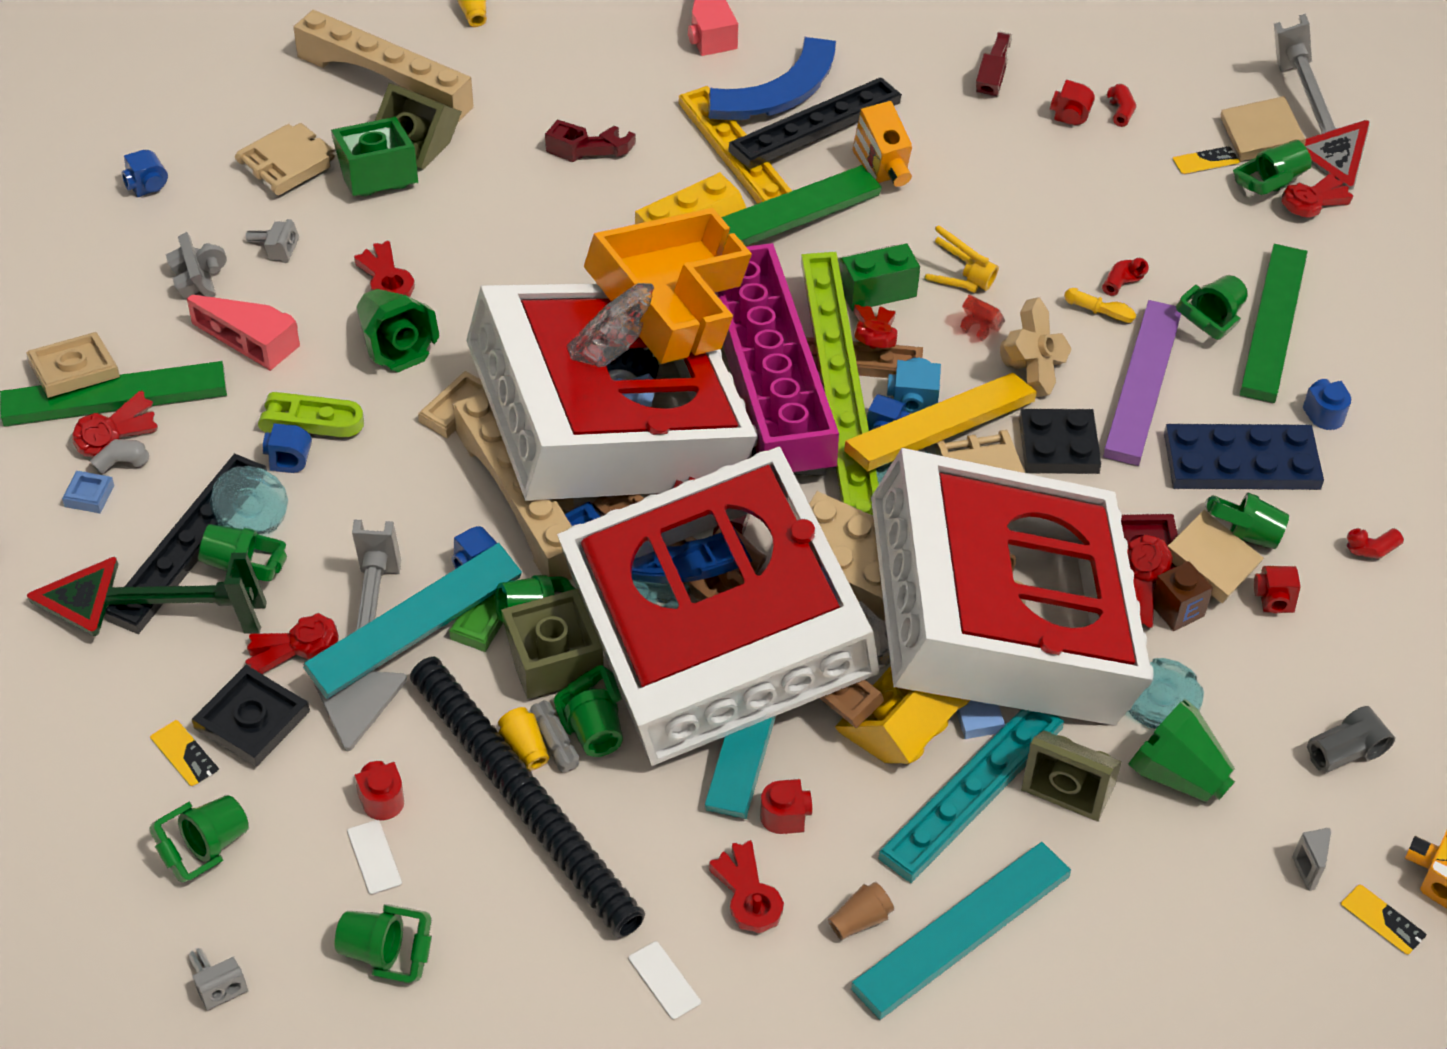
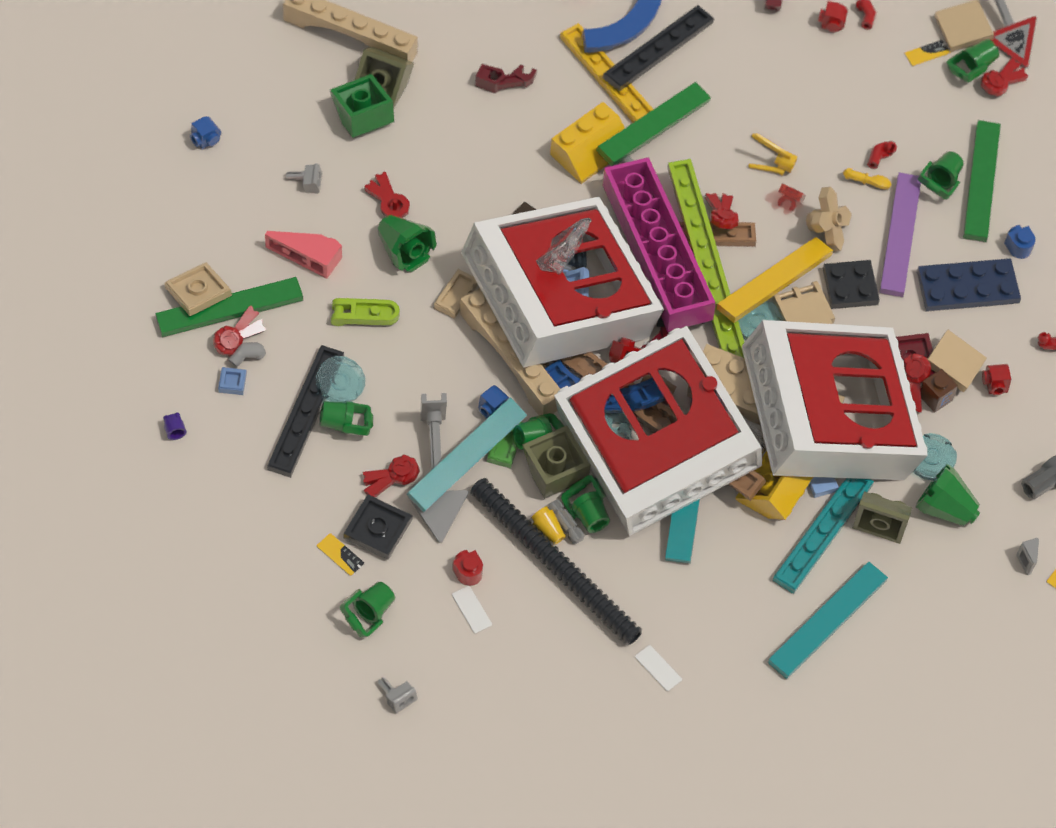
camera: 10 degrees left, 10 degrees up
dark green piece [27,553,267,636] -> none
light grey hips [166,232,227,299] -> none
tan plate [235,123,336,195] -> none
blue plate [263,423,312,473] -> none
green piece [334,904,432,983] -> none
light orange piece [584,208,752,364] -> none
red piece [709,840,784,934] -> none
red plate [760,779,812,834] -> none
medium nougat cone [828,882,894,941] -> none
green slope [838,243,920,311] -> none
light orange torso [852,101,912,187] -> none
blue plate [867,394,911,431] -> none
dark azure brick [887,358,941,413] -> none
green piece [1205,492,1289,549] -> none

